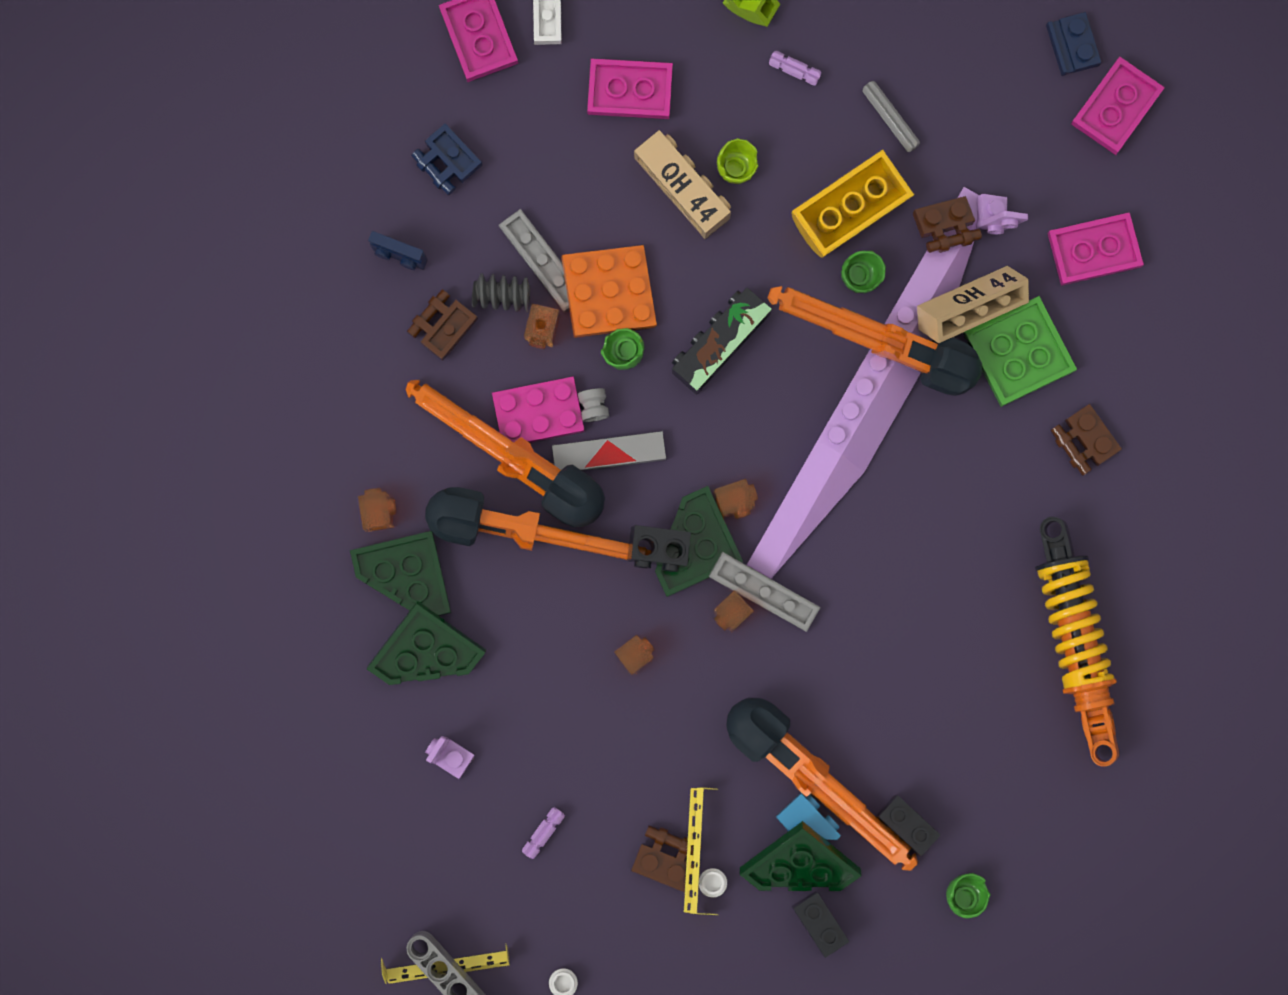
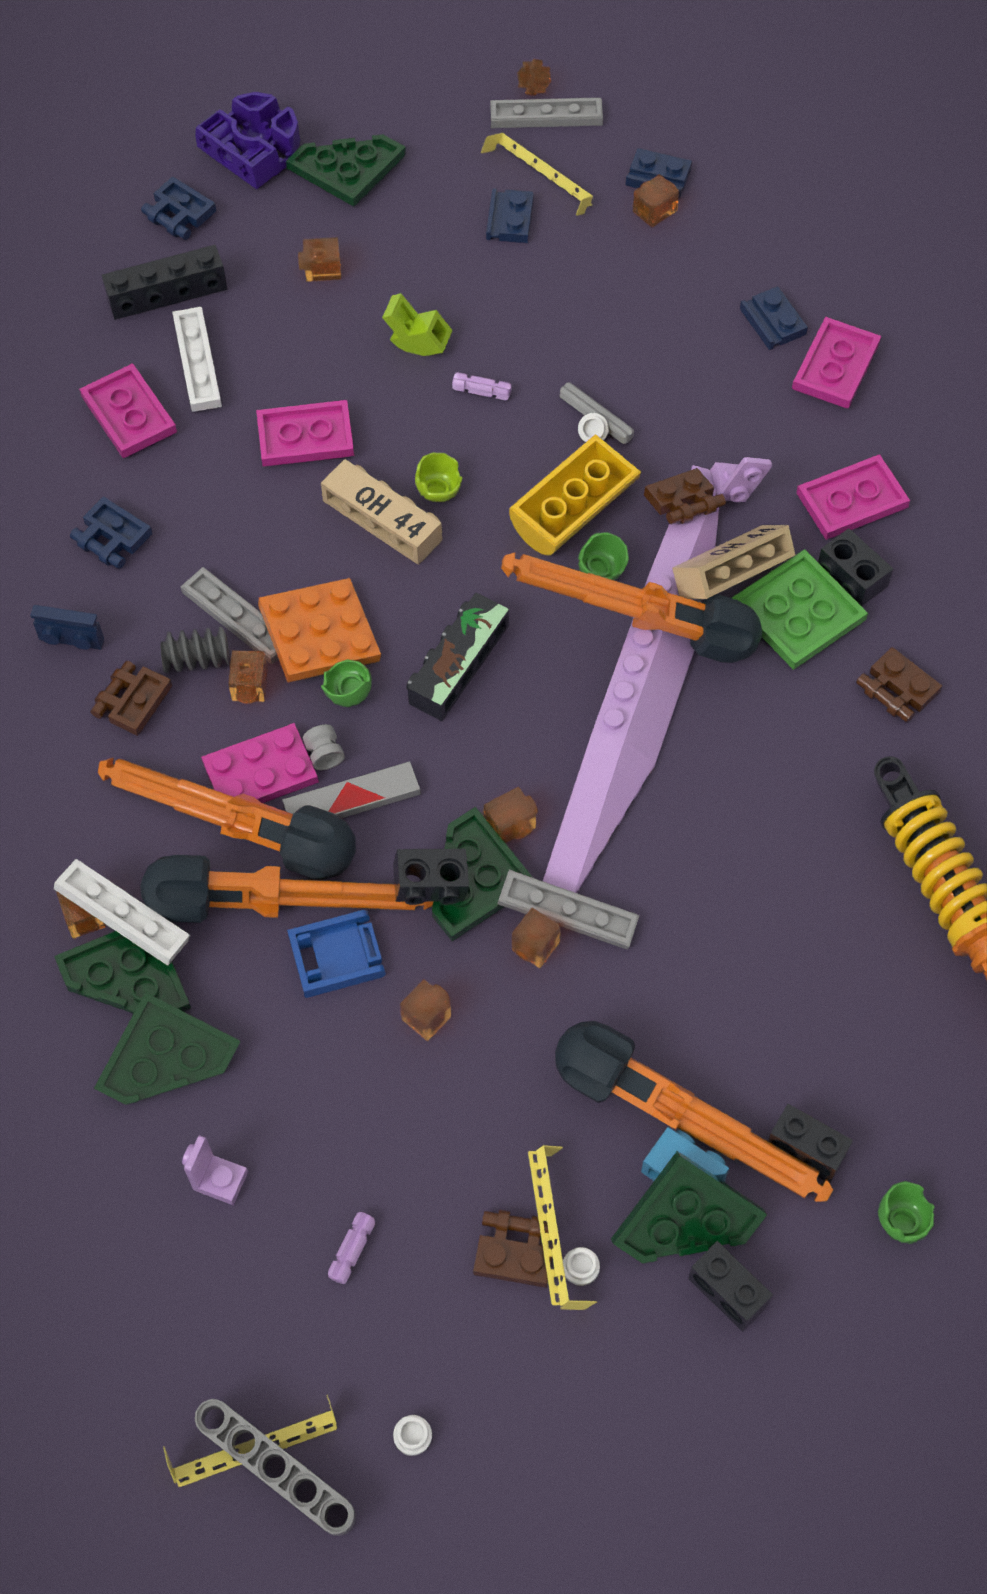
camera: 15 degrees left, 20 degrees down
none -> white plate [54,859,190,966]
none -> blue container [287,910,386,998]
none -> white plate [578,413,609,442]
none -> black brick [818,528,893,606]

